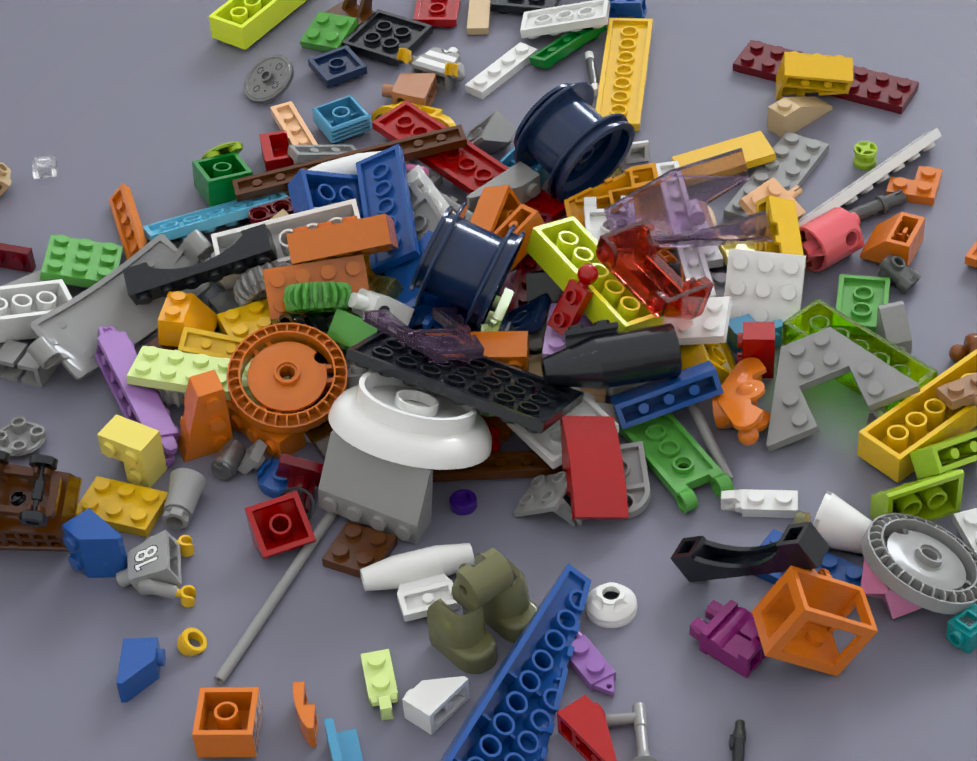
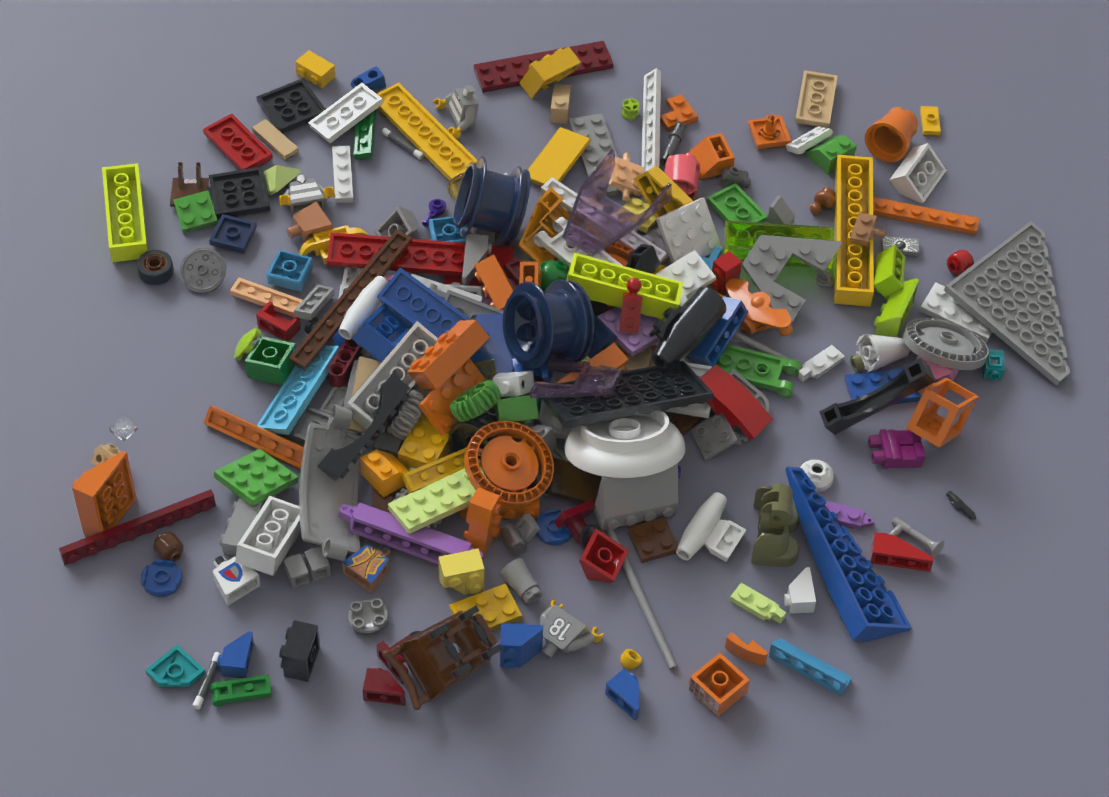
camera: 50 degrees left, 10 degrees up
clear red windscreen [596,218,714,320] -> none
none -> black wheel [137,250,174,285]
none -> yellowish green slope [263,165,301,196]
none -> torso [342,544,391,594]
none -> light grey torso [433,85,479,139]

